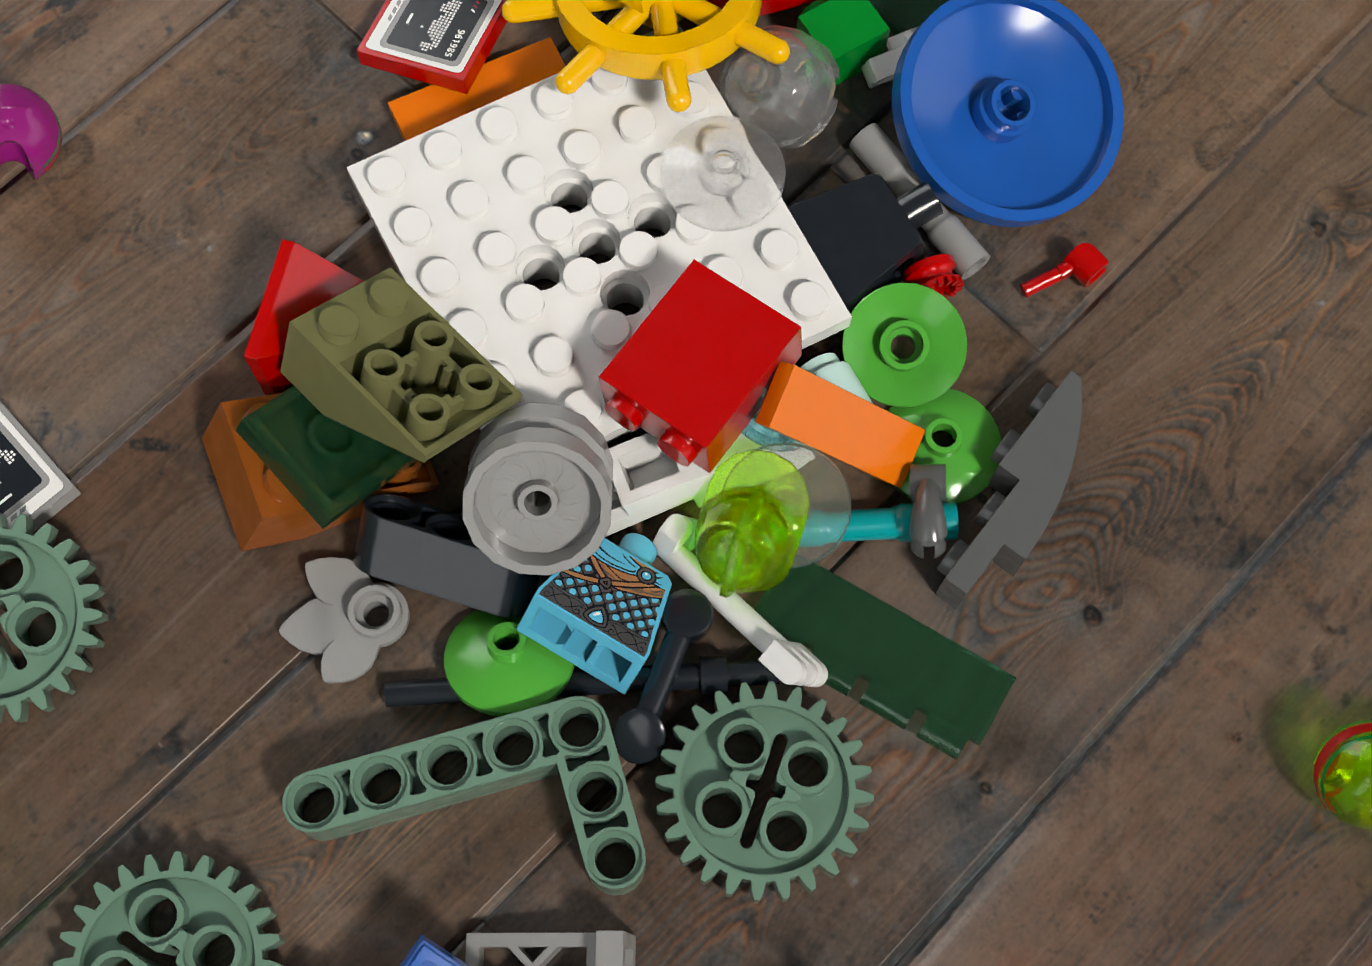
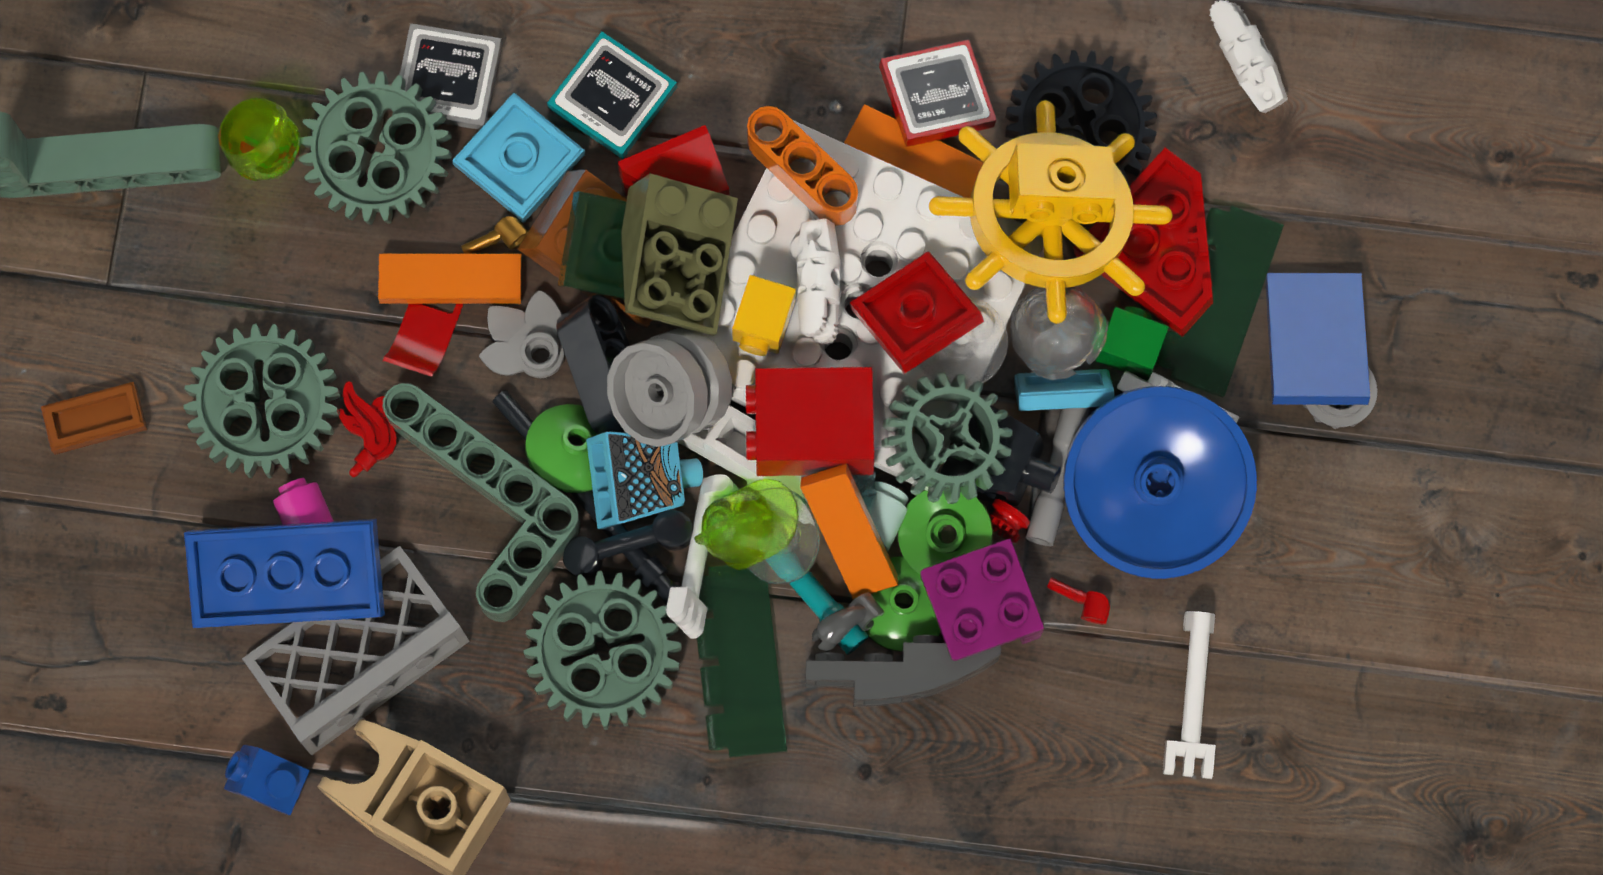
camera: 55 degrees right, 5 degrees up
none -> red piece [339,381,397,477]
none -> orange tile [378,254,521,304]
none -> red piece [383,304,464,377]
none -> medium azure plate [452,93,585,223]
none -> pearl gold hand [461,216,528,254]
none -> tile [547,32,677,159]
none -> yellow brick [732,275,796,356]
none -> orange beam [747,106,858,226]
none -> white hinge [797,219,840,345]
none -> red tile [850,251,984,374]
none -> sand green gear [881,372,1013,504]
none -> magenta bracket [920,539,1044,661]
none -> medium azure tile [1014,369,1114,411]
none -> white hinge [1163,611,1216,779]

